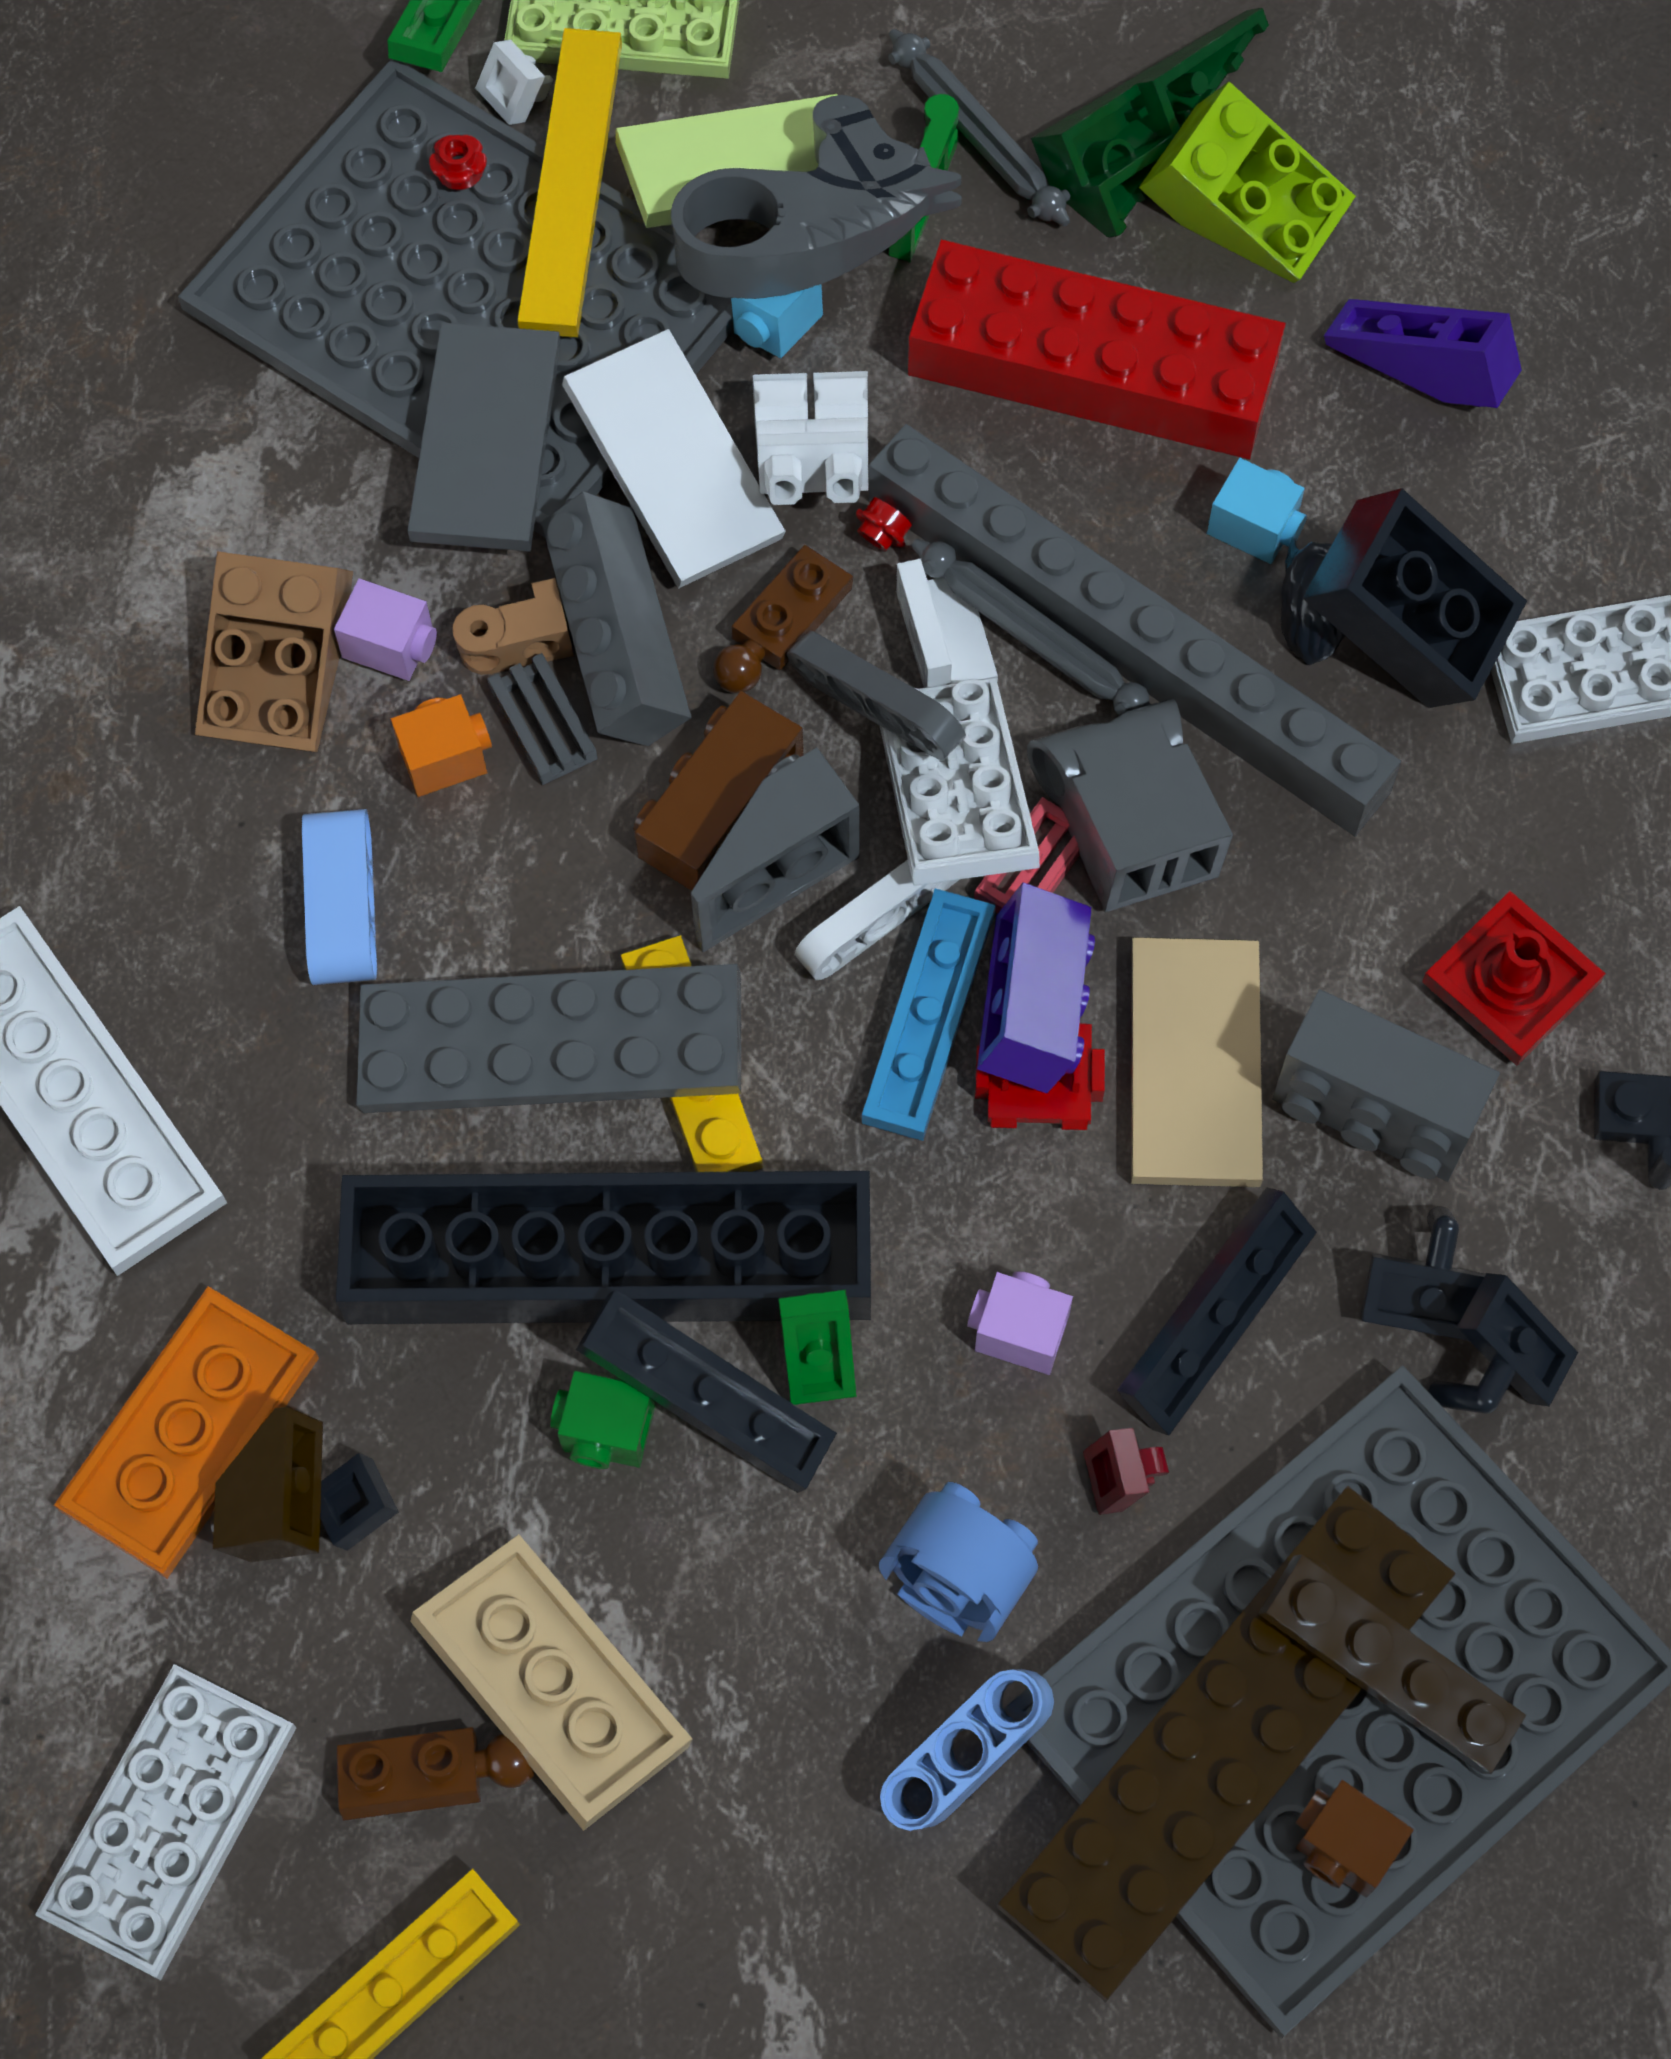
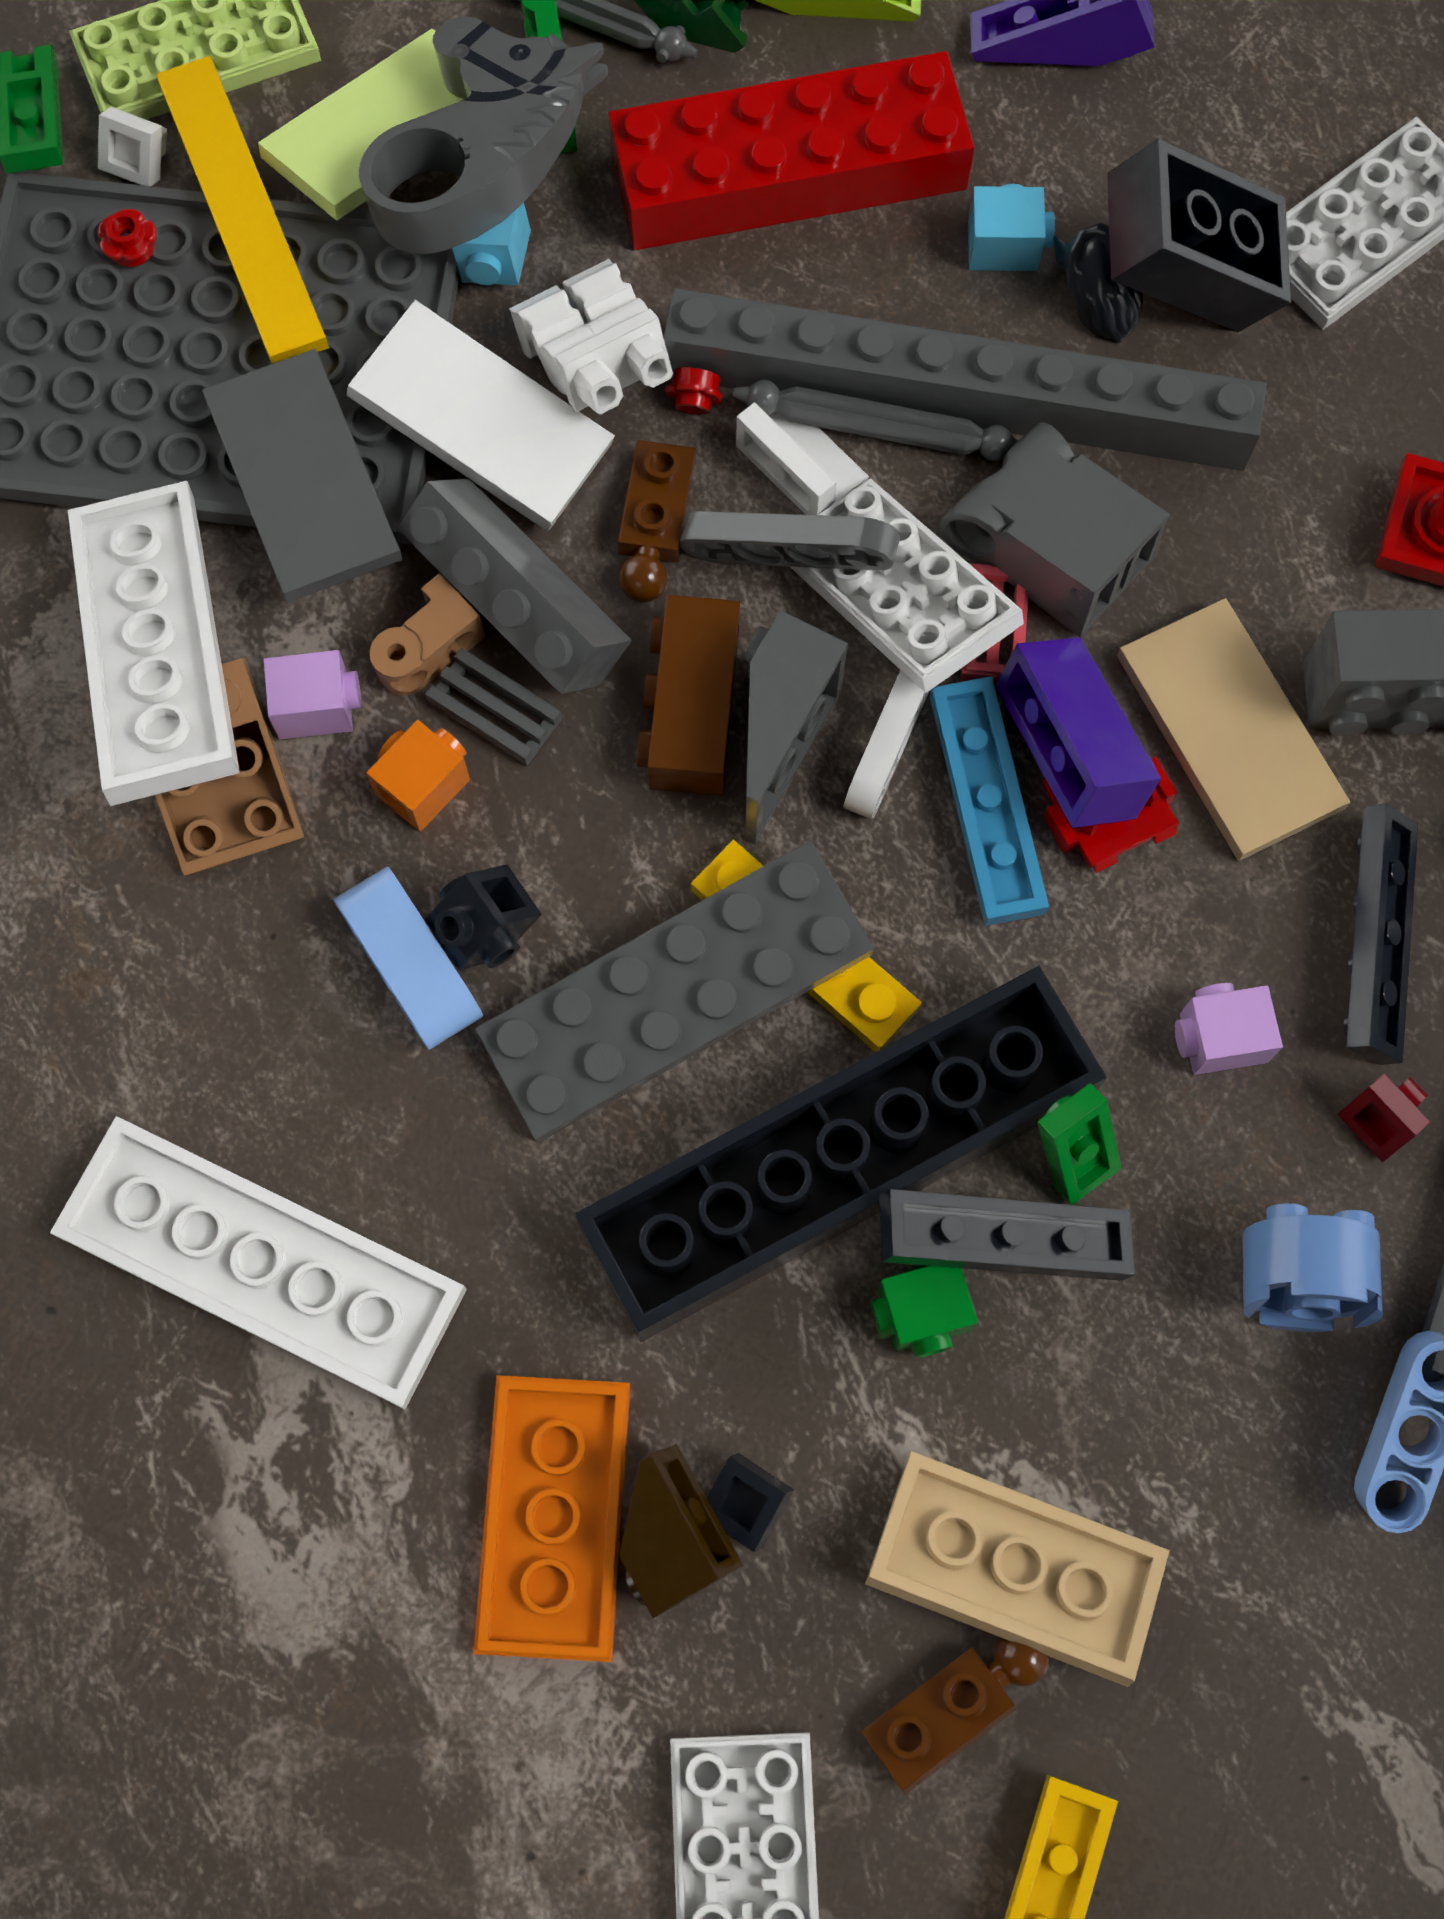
camera: 30 degrees left, 5 degrees up
none -> white plate [68,481,240,806]
none -> black brick [425,864,542,970]

